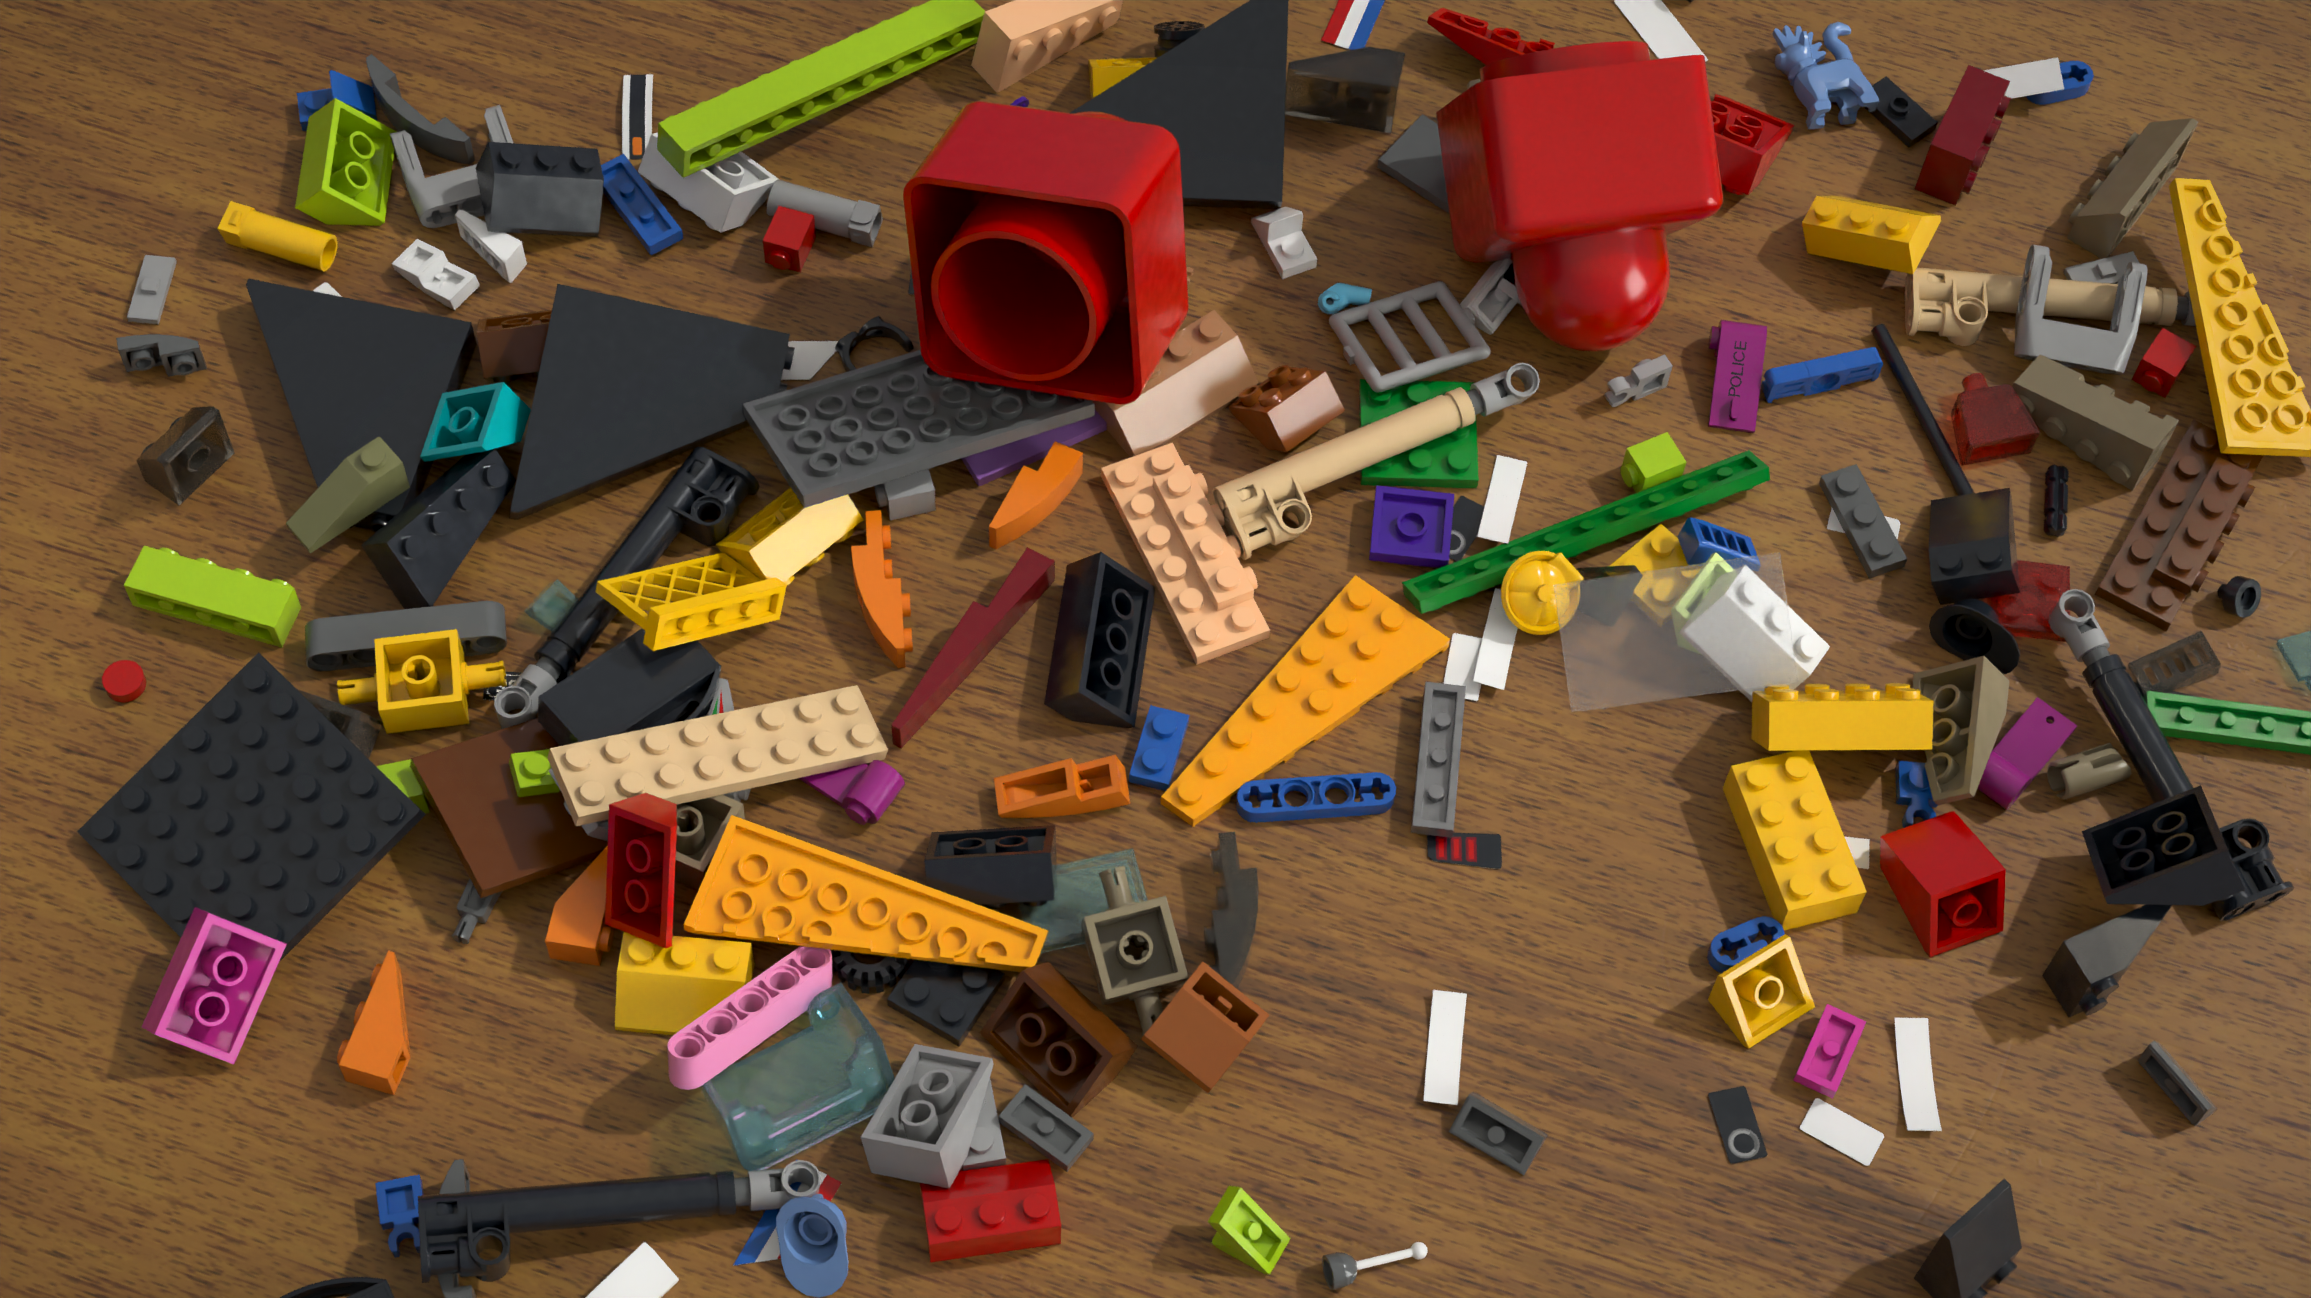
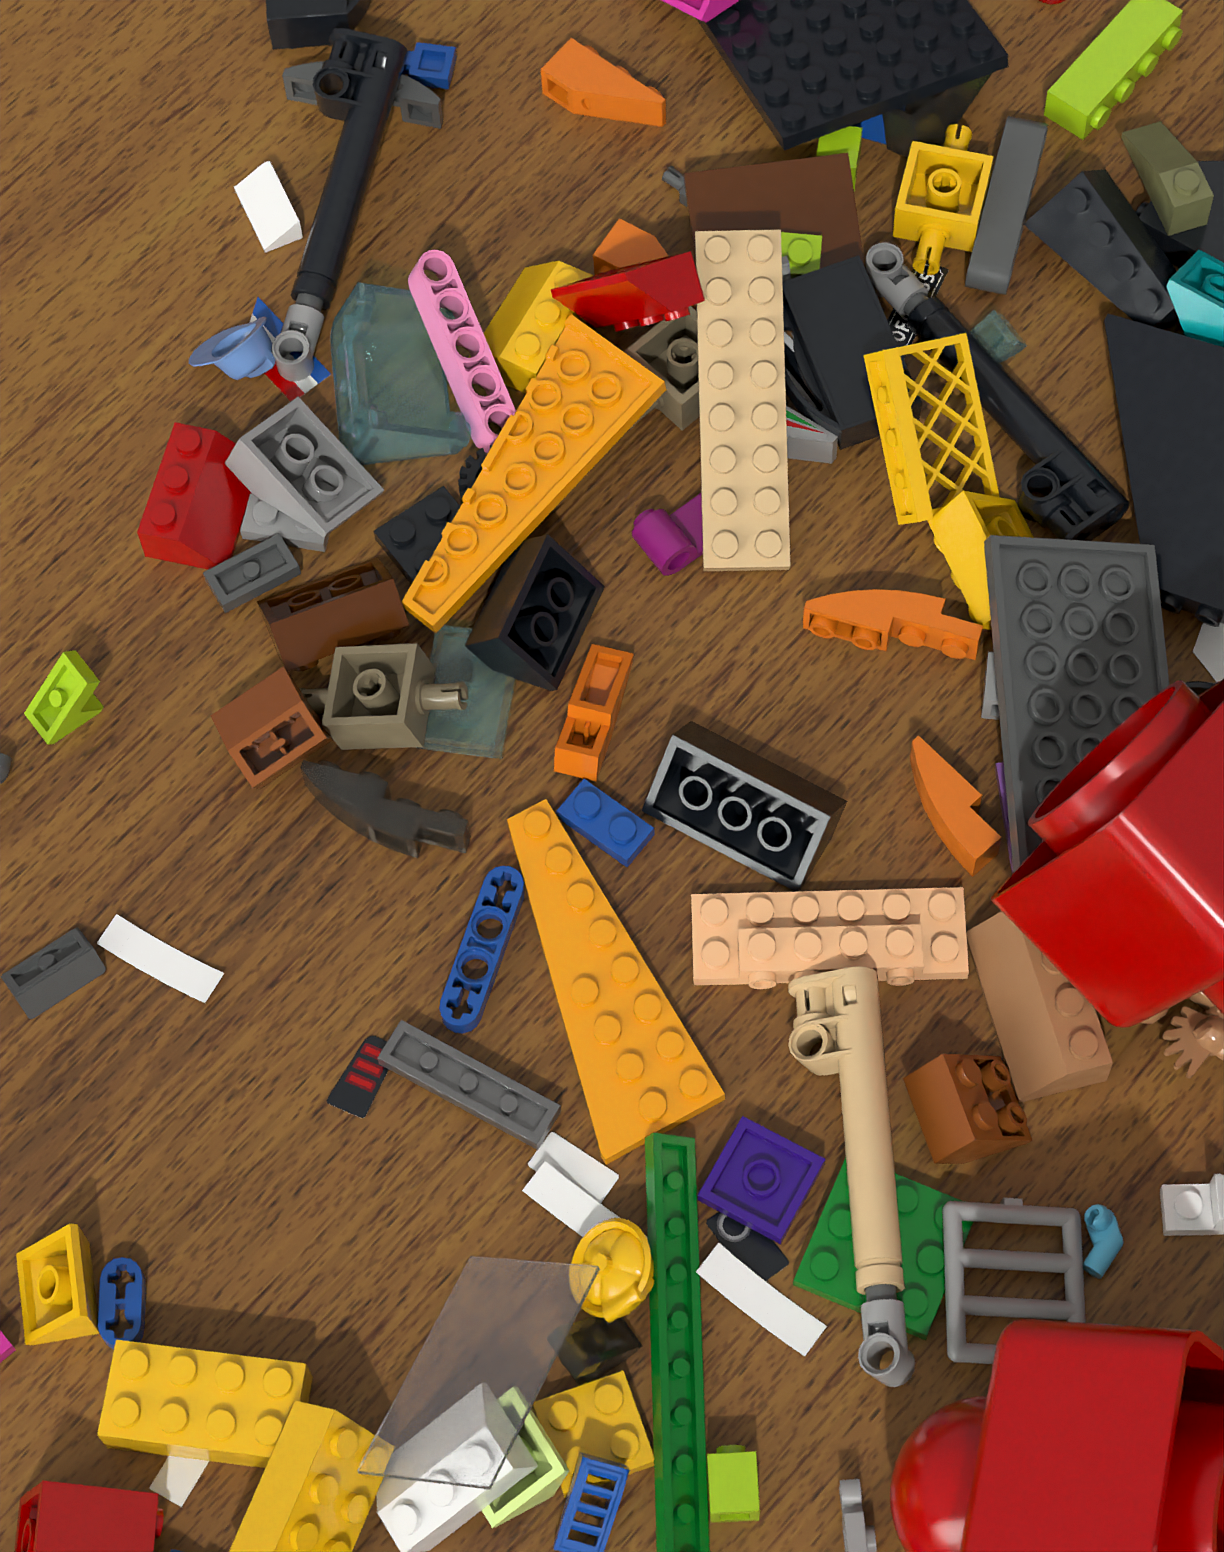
camera: 120 degrees right, 5 degrees up
dark red slope [891,547,1055,749] -> none

